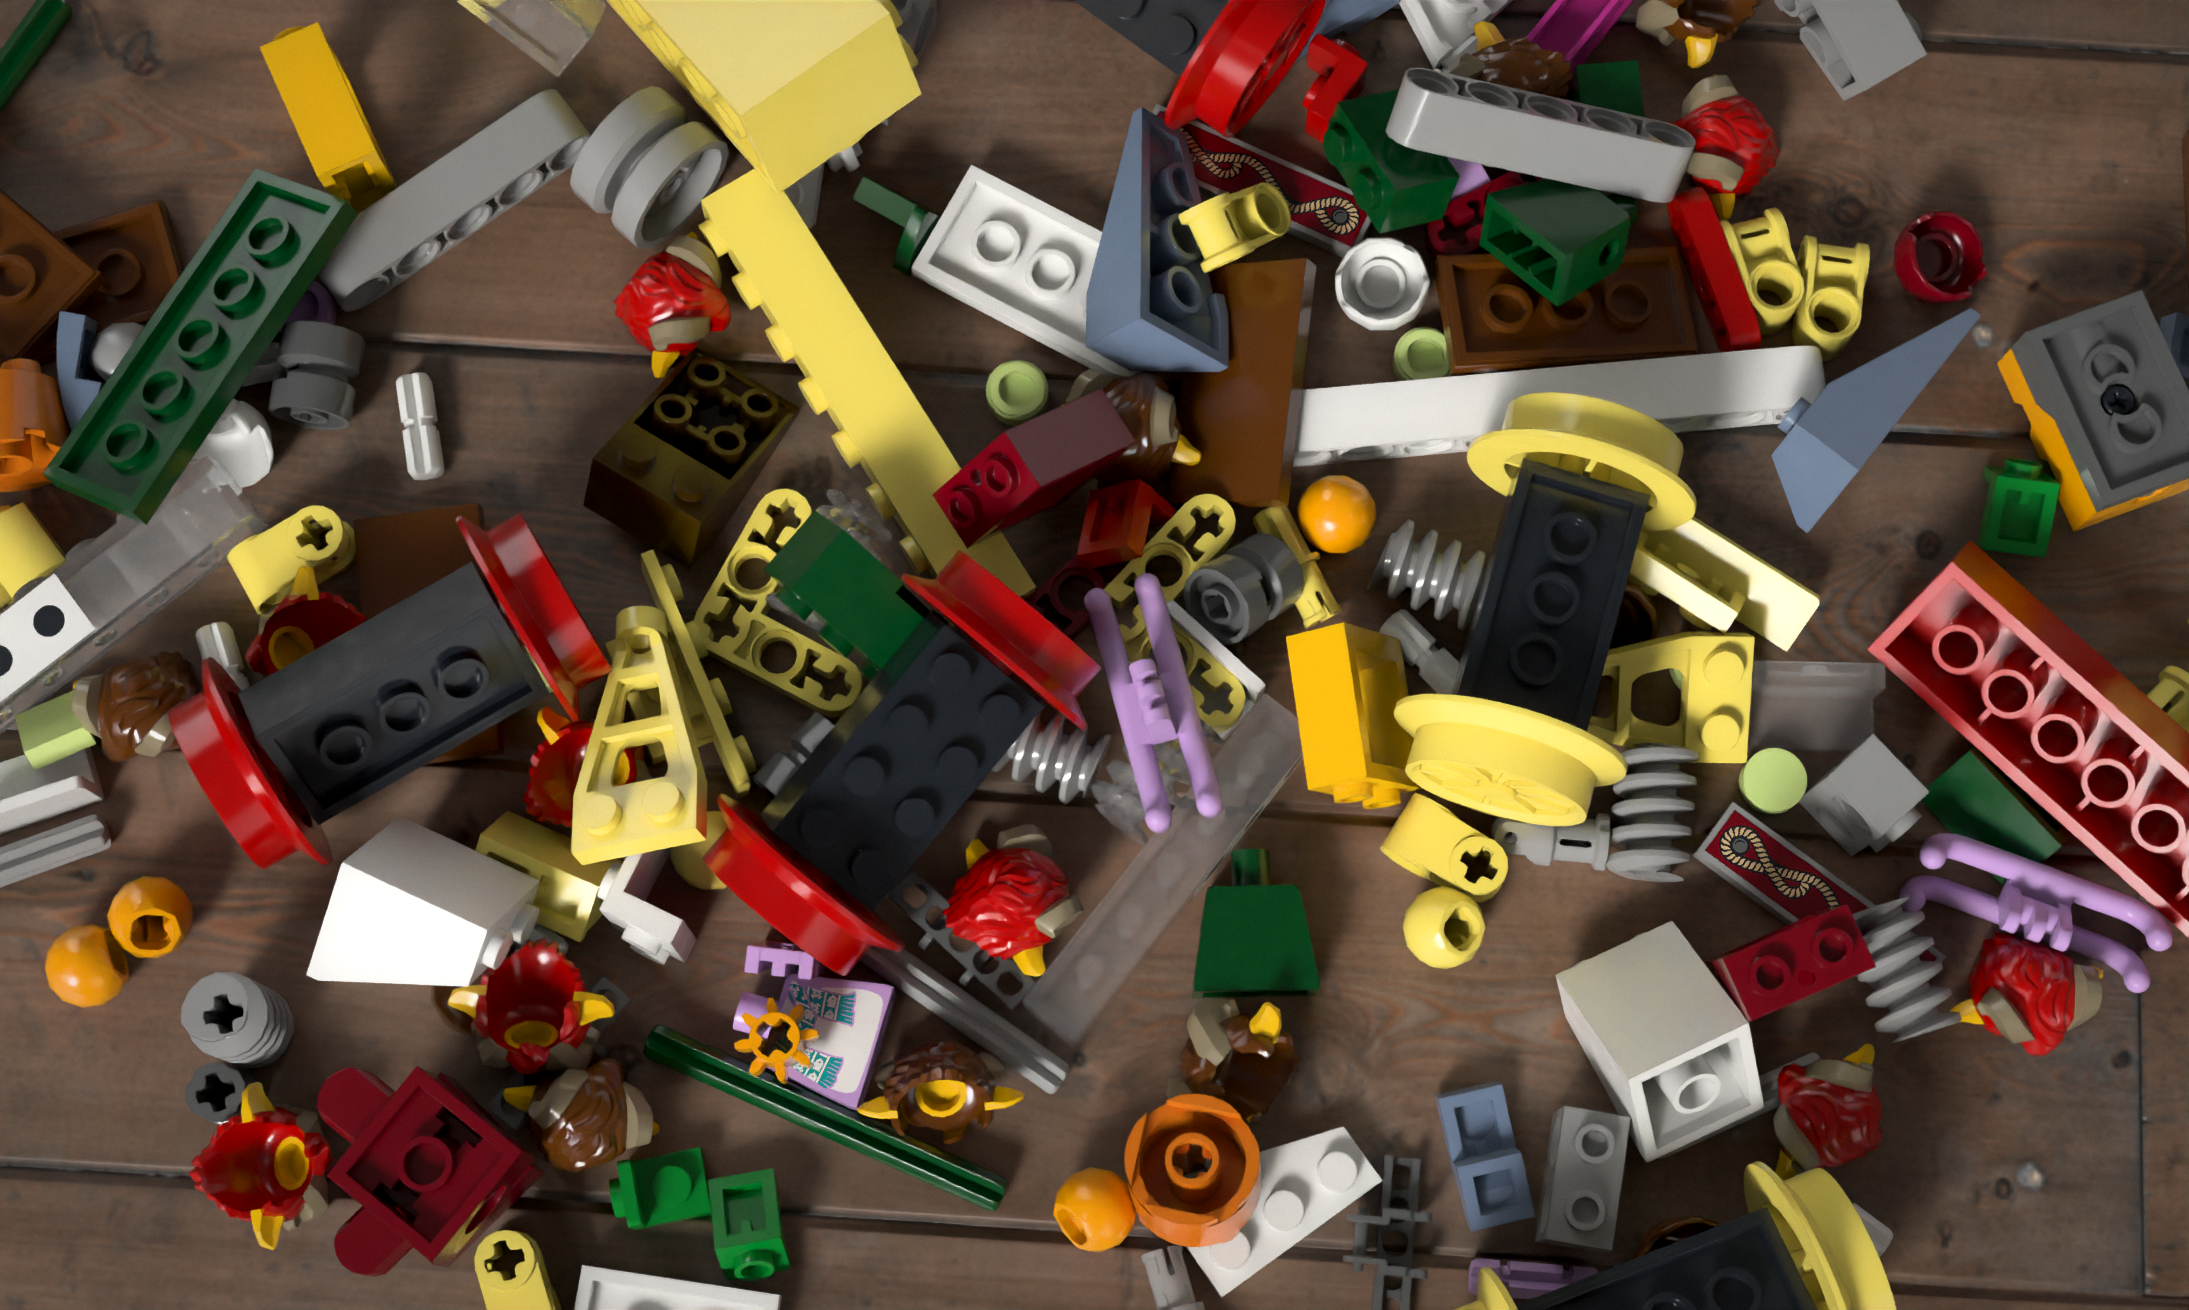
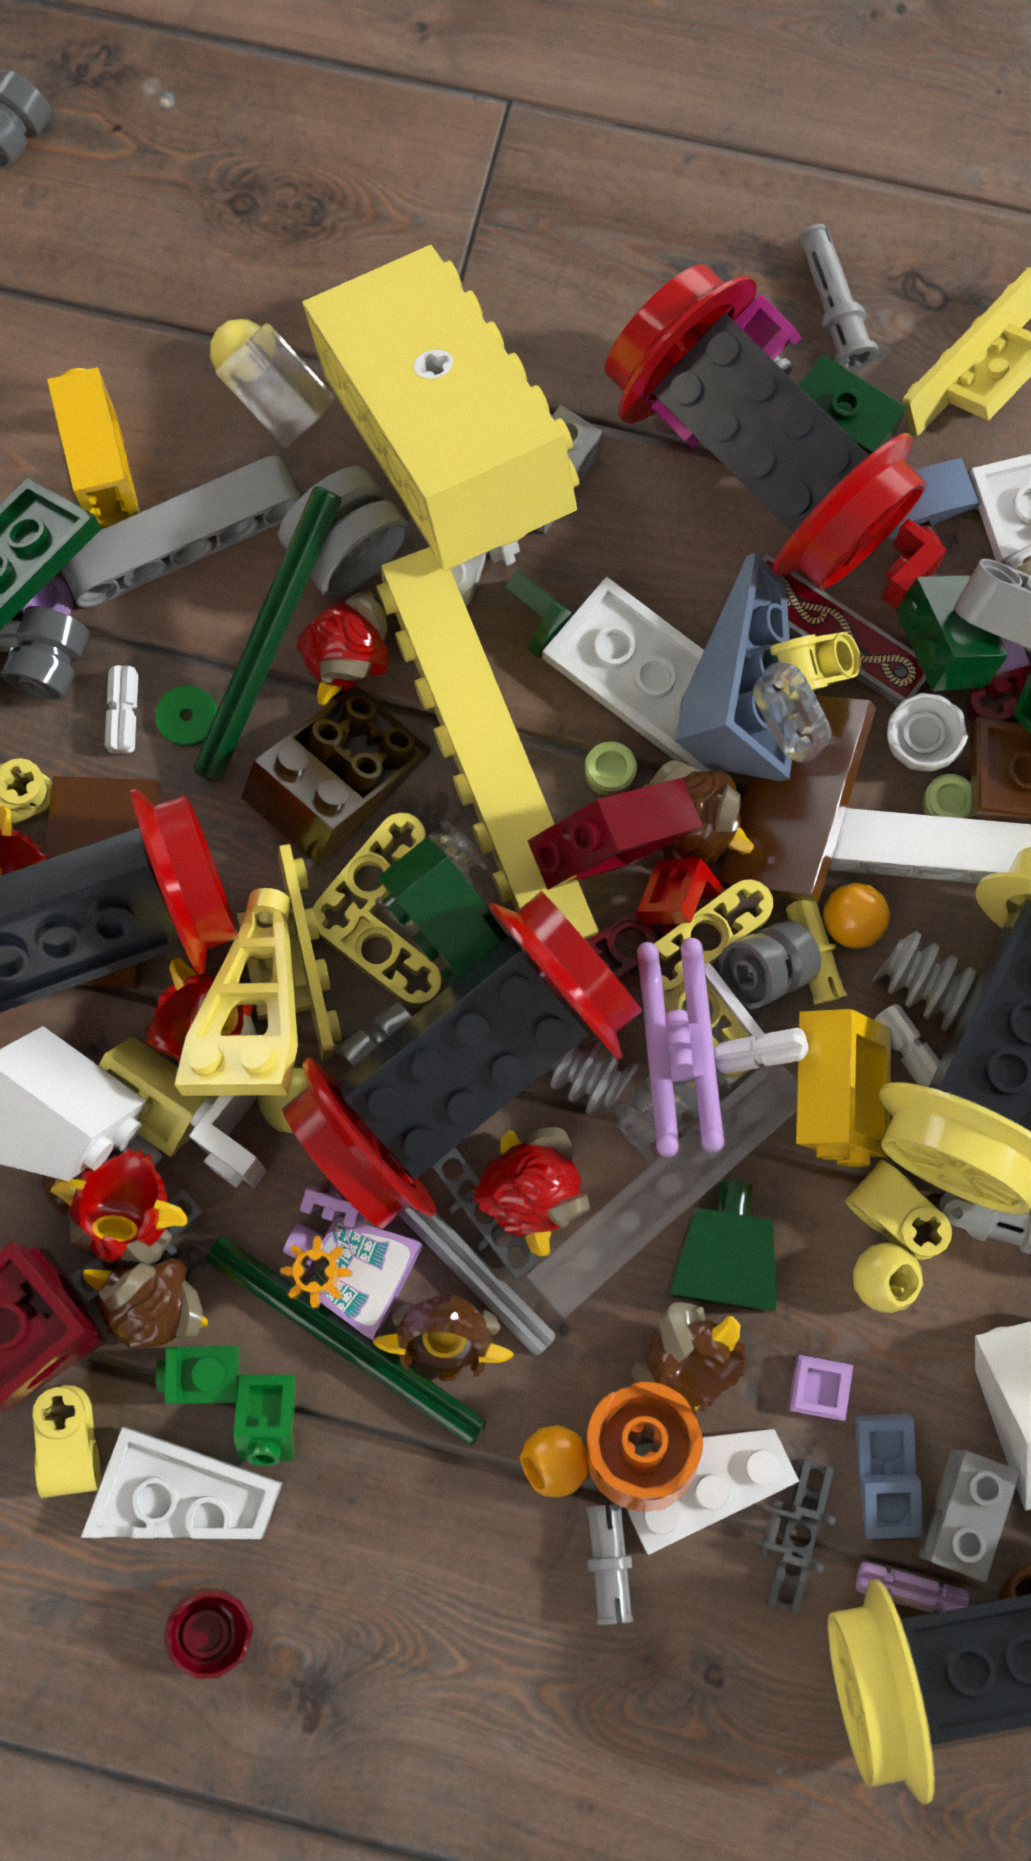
camera: 10 degrees right, 0 degrees up
none -> green wheel [155,685,217,747]
none -> dark green axle [193,486,342,781]
none -> white piece [714,1028,809,1074]
none -> clear beam [753,662,832,762]
none -> lavender tile [788,1355,853,1421]

